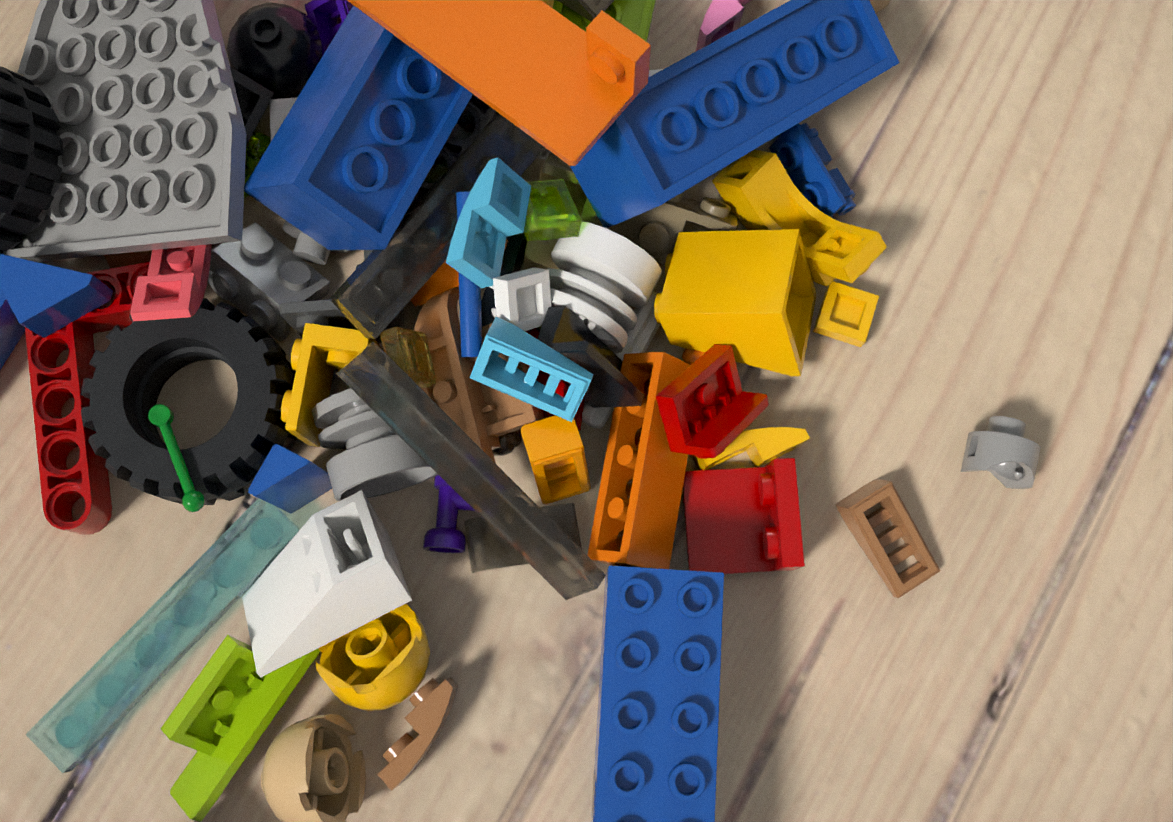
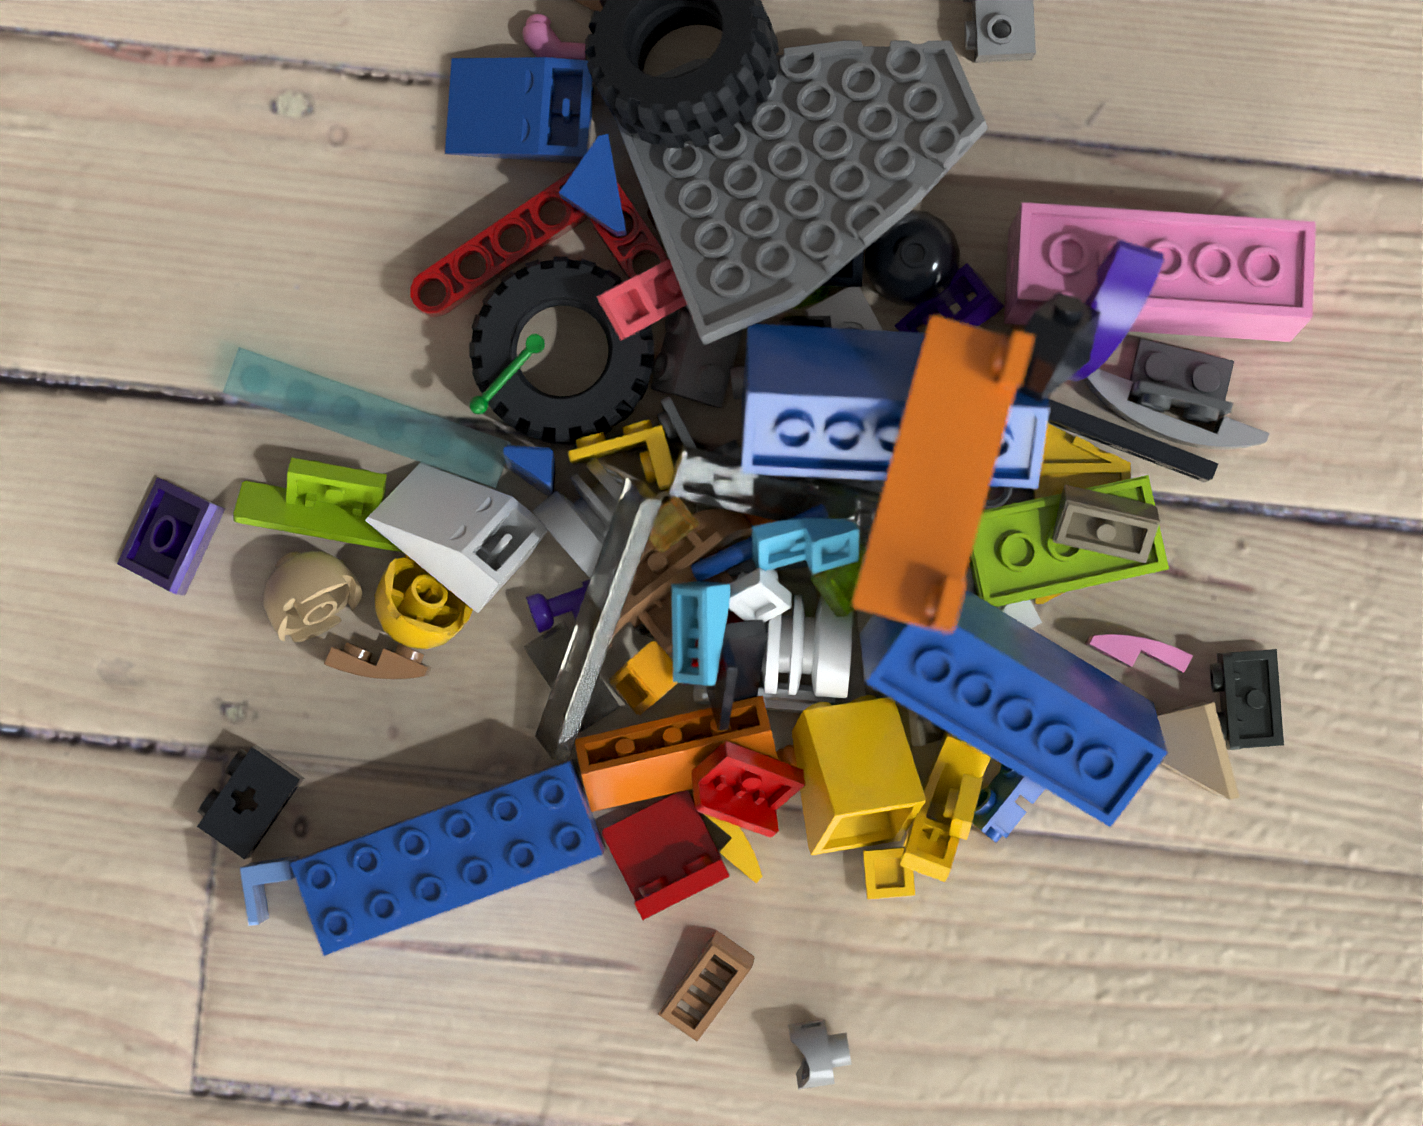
camera: 65 degrees right, 10 degrees up
none -> yellow plate [943,774,983,840]

